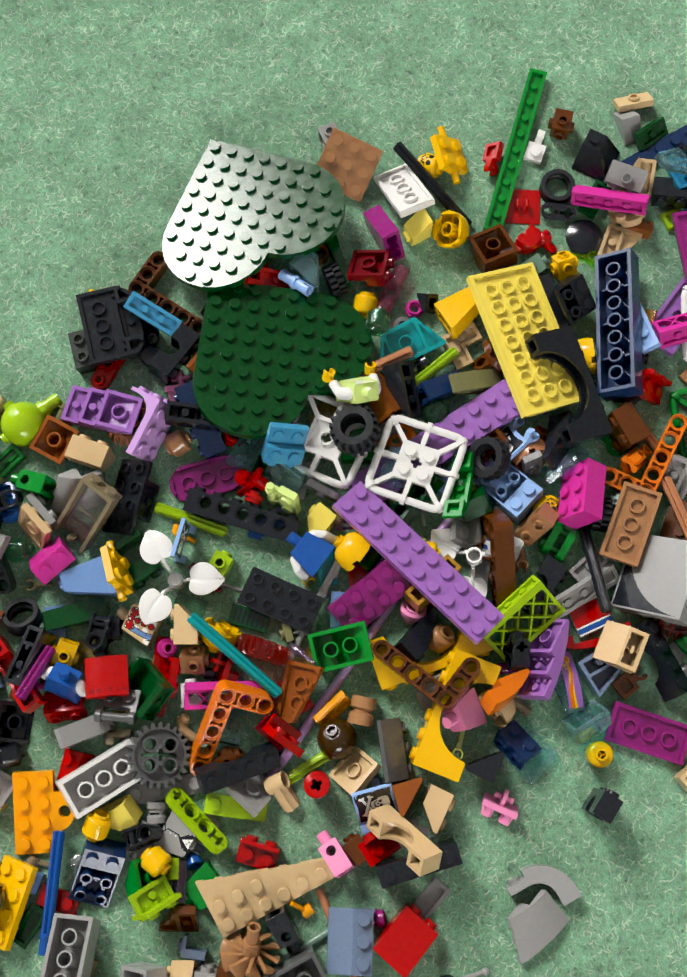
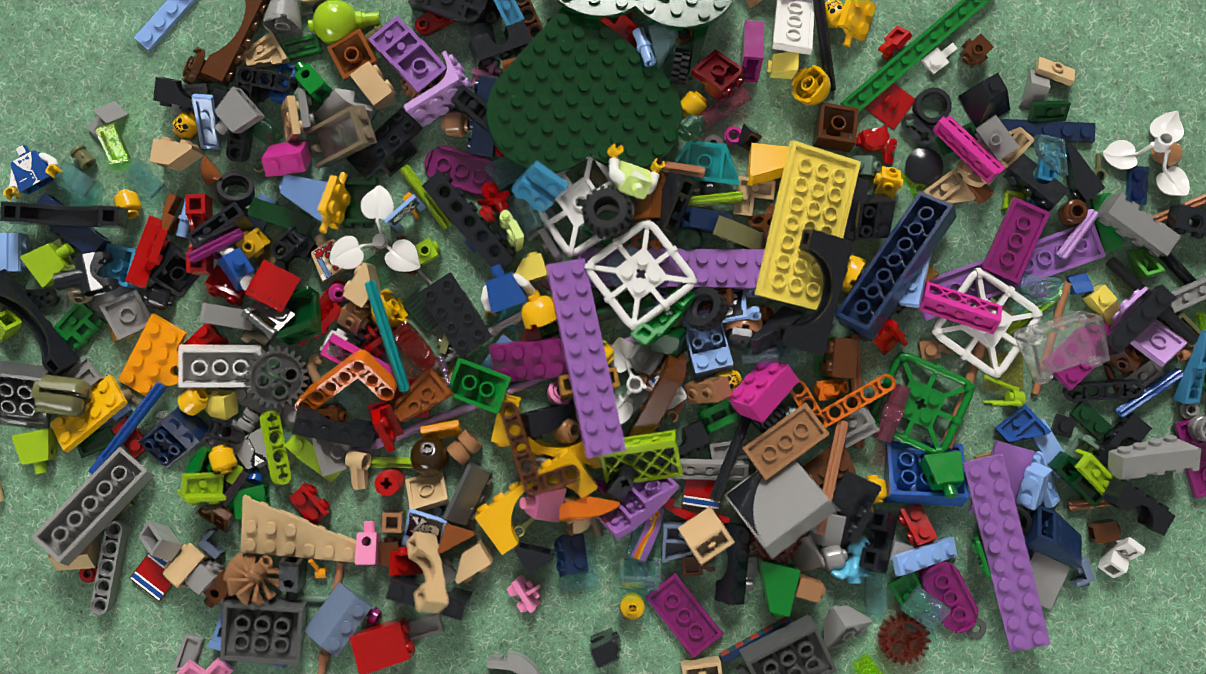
camera: 30 degrees right, 10 degrees up
none -> medium nougat brick [382,510,406,533]

